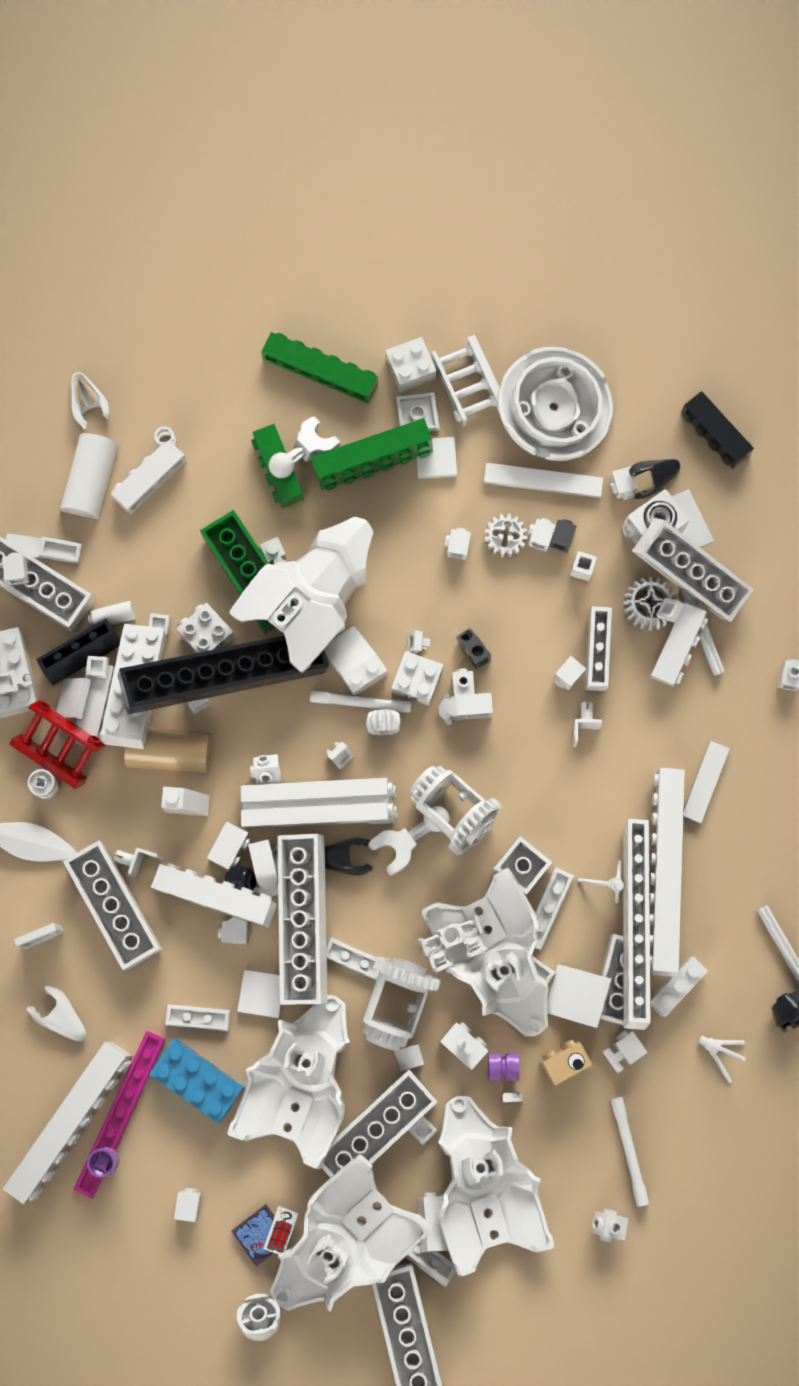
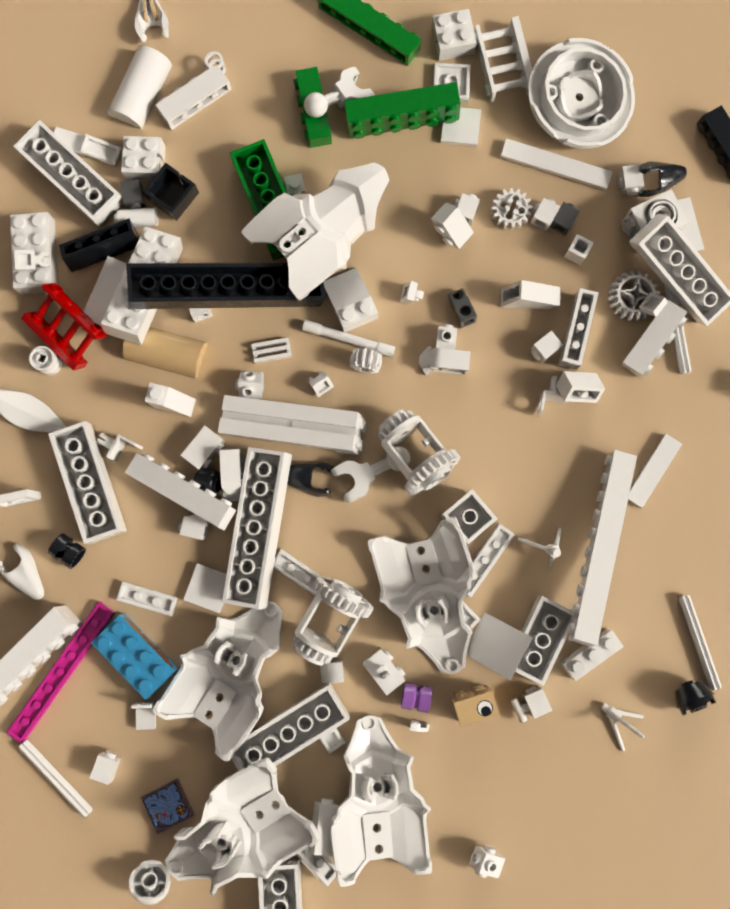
camera: 15 degrees right, 5 degrees up
white brick [2,553,29,585] -> none
white tile [56,678,91,719] -> none
white tile [85,656,109,679] -> none
medium lavender wheel [87,1147,120,1178] -> none
white tile [148,613,171,637] -> none
white brick [176,602,235,653] -> none
tile [263,1206,299,1255] -> none
white brick [391,651,443,706] -> none
white piece [418,916,488,972] -> none
white piece [610,1097,649,1207] -> none
white brick [623,819,650,1030] -> none
none -> white axle [18,740,93,818]
none -> black wheel [48,533,86,569]
none -> dark grey brick [120,179,146,209]
none -> white piece [121,136,166,181]
none -> white bracket [131,702,156,730]
none -> black piece [142,163,199,221]
none -> white tile [251,337,292,364]
none -> white brick [431,202,474,249]
none -> white slope [500,280,561,310]
none -> white brick [556,371,605,403]

